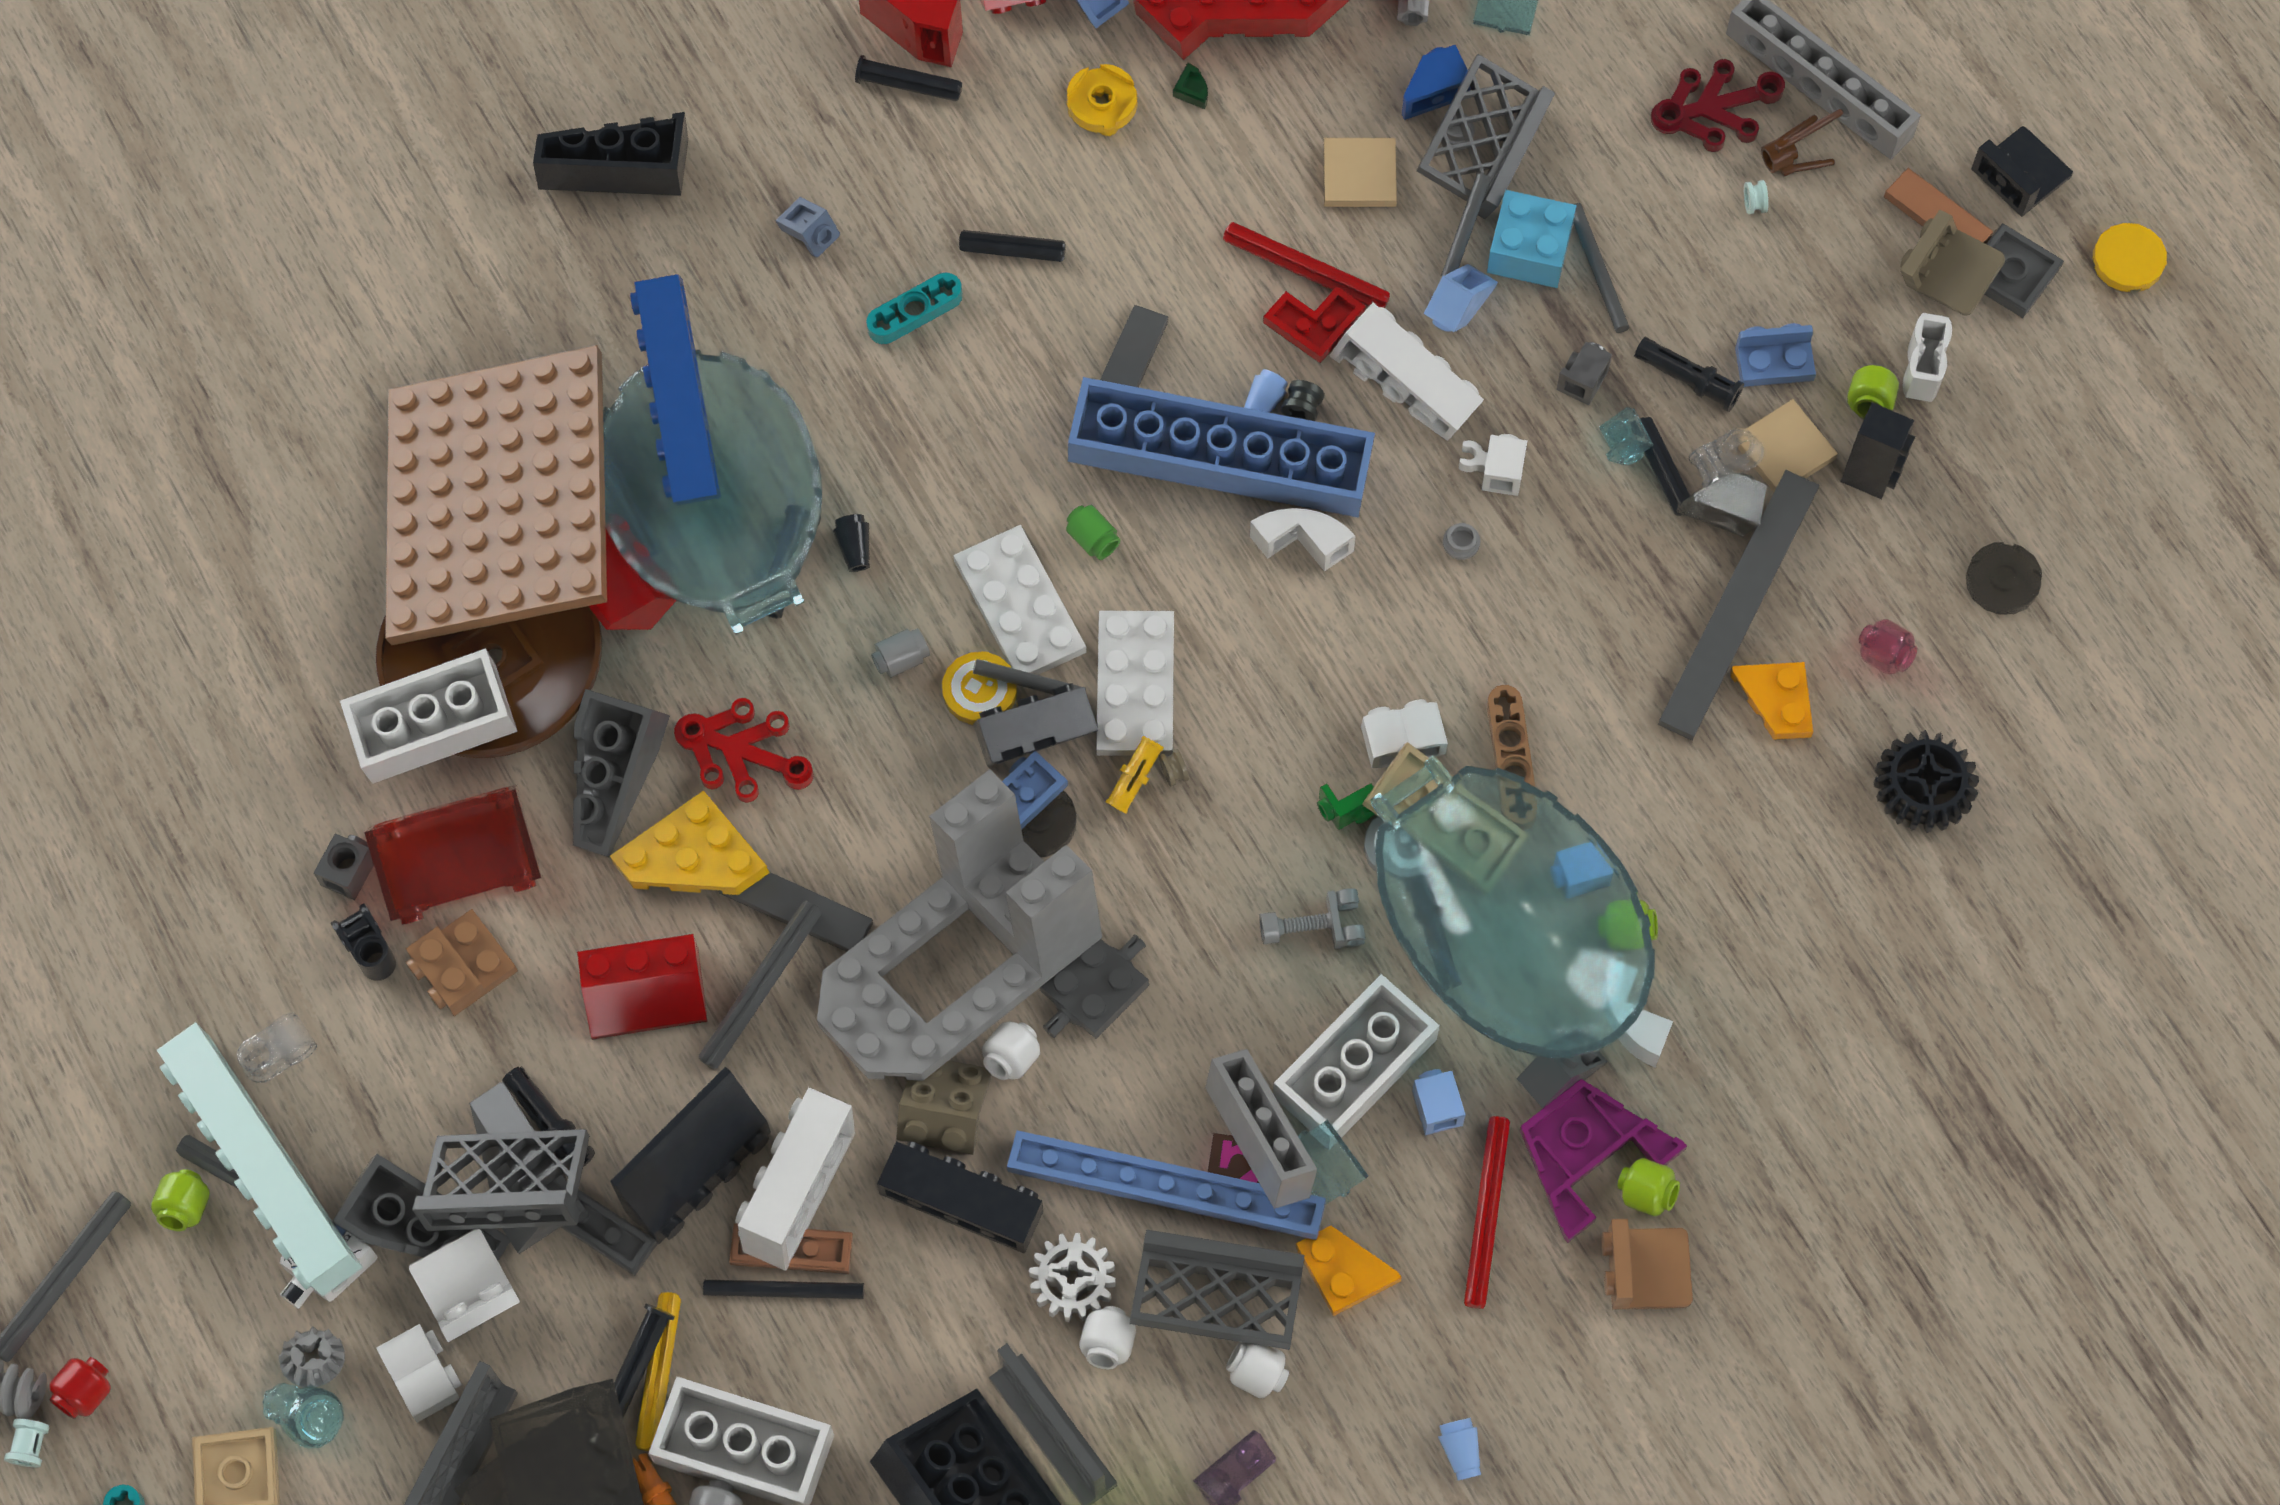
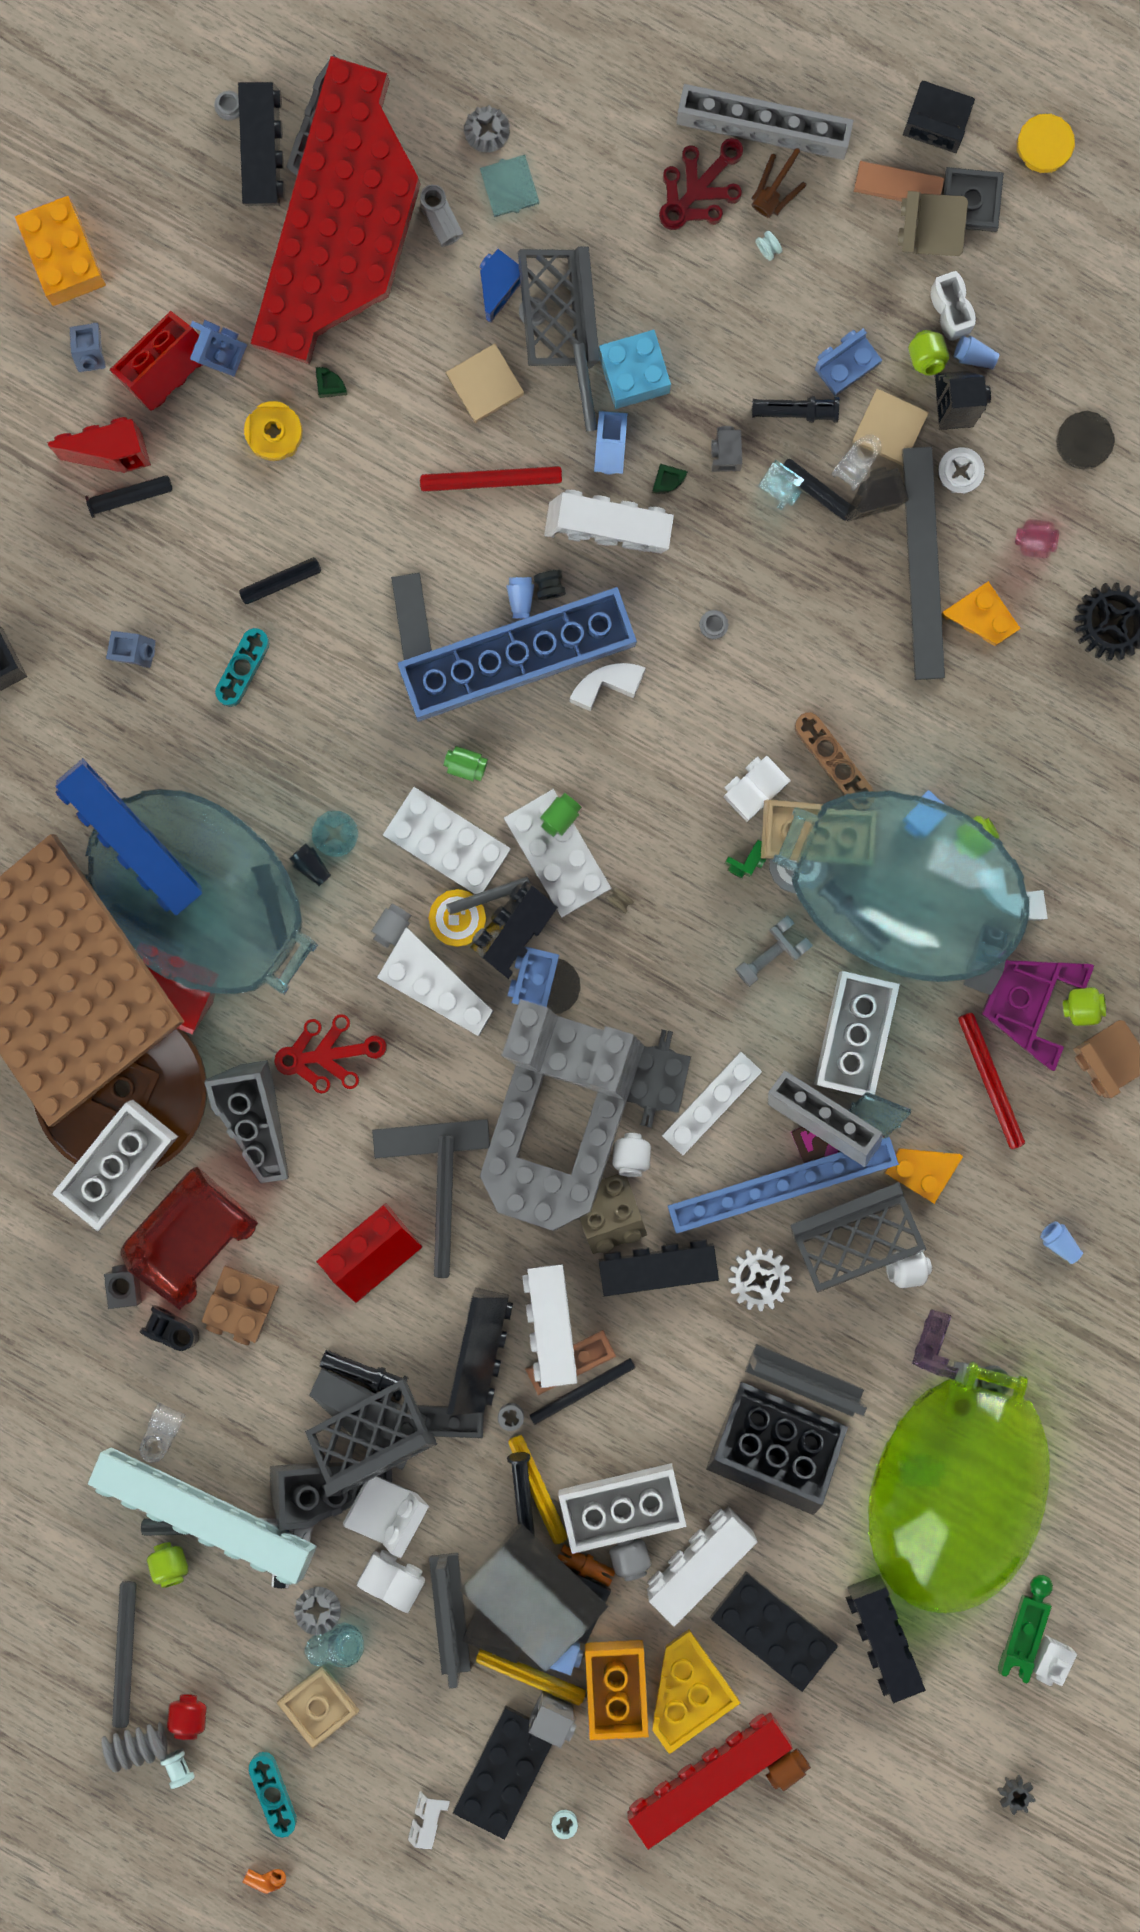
camera: 30 degrees left, 20 degrees up
yellow plate [610,790,770,895] -> none
white head [1079,1306,1136,1370] -> none
yellow pin [1105,736,1164,814] -> none
red plate [1263,286,1366,363] -> none
light blue brick [1412,1069,1466,1135] -> none
white brick [1459,434,1527,496] -> none
dark grey bar [1573,203,1630,333] -> none
none -> clear light blue gear [312,811,358,857]
none -> white wedge [377,927,494,1036]
none -> light grey bush [498,1403,524,1431]
none -> bright green brick [540,793,582,837]
none -> dark green tile [652,464,688,494]
none -> white plate [662,1052,762,1155]
none -> white gear [938,447,985,494]
none -> light blue cone [954,335,999,369]

